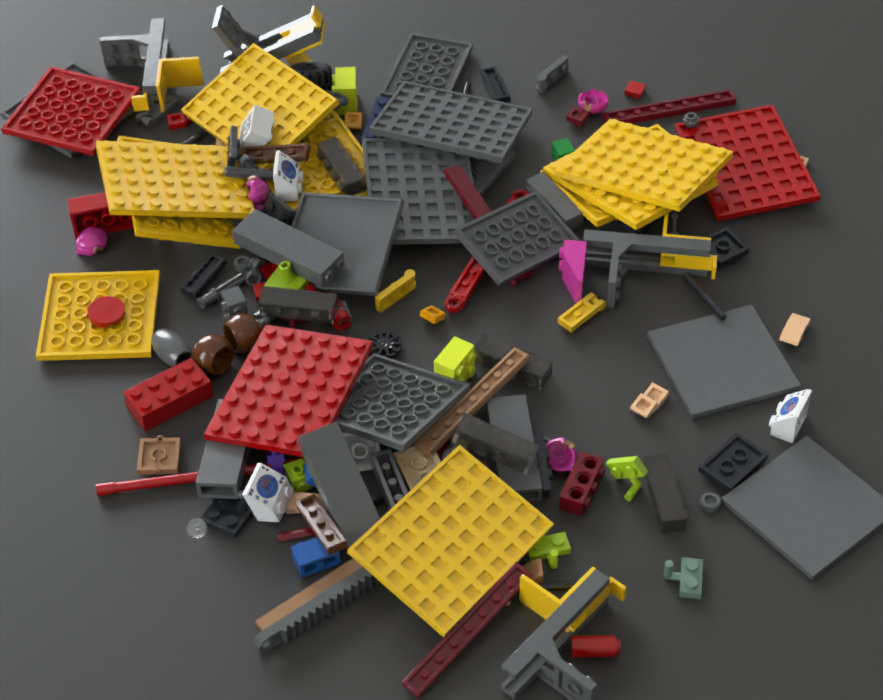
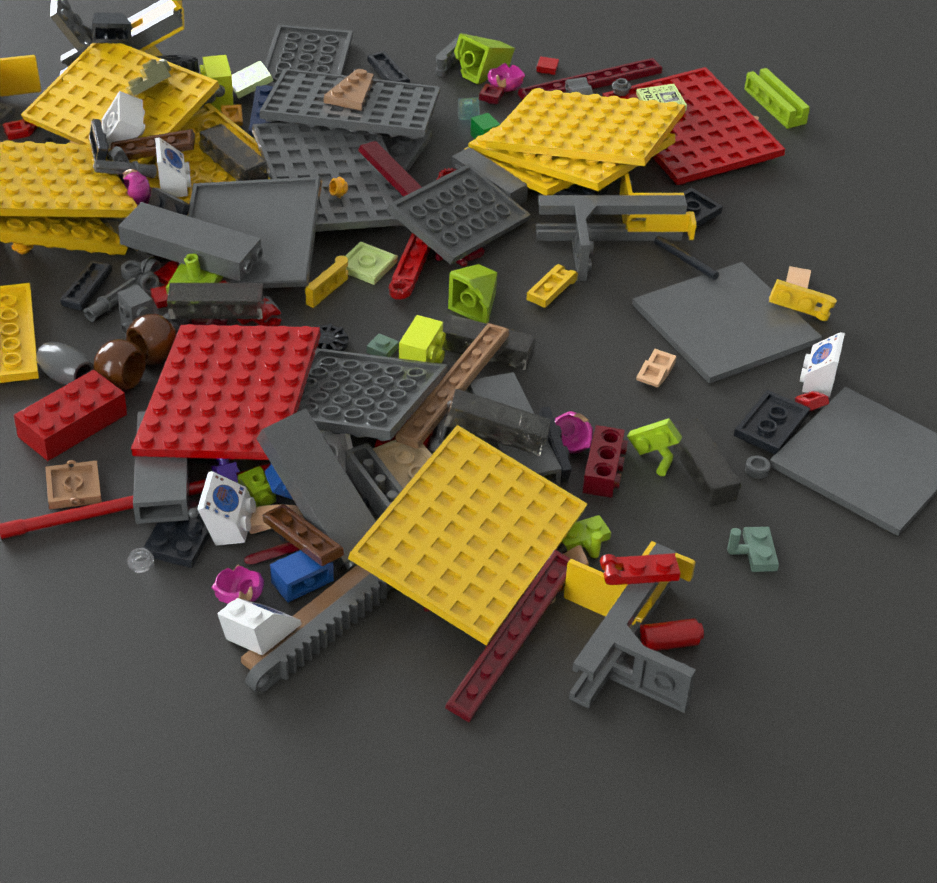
camera: 15 degrees left, 5 degrees down
light orange tile [419,305,446,324] -> none
dark pink slope [559,240,587,304] -> none
none -> black torso [92,13,131,43]
none -> olive plate [126,59,171,96]
none -> dark pink hair [212,564,264,604]
none -> white slope [217,598,302,655]
none -> tile [232,61,274,98]
none -> medium nougat wing [324,69,374,111]
none -> light orange plate [329,177,348,198]
none -> yellowish green tile [346,242,398,285]
none -> sand green plate [367,333,399,357]
none -> lime slope [448,264,497,326]
none -> lime slope [454,33,515,84]
none -> clear light blue tile [458,97,479,120]
none -> dark grey axle [565,77,593,95]
none -> red plate [600,553,680,585]
none -> yellowish green tile [636,84,687,111]
none -> lime brick [744,68,810,129]
none -> yellow plate [769,279,837,321]
none -> red tile [795,391,829,410]

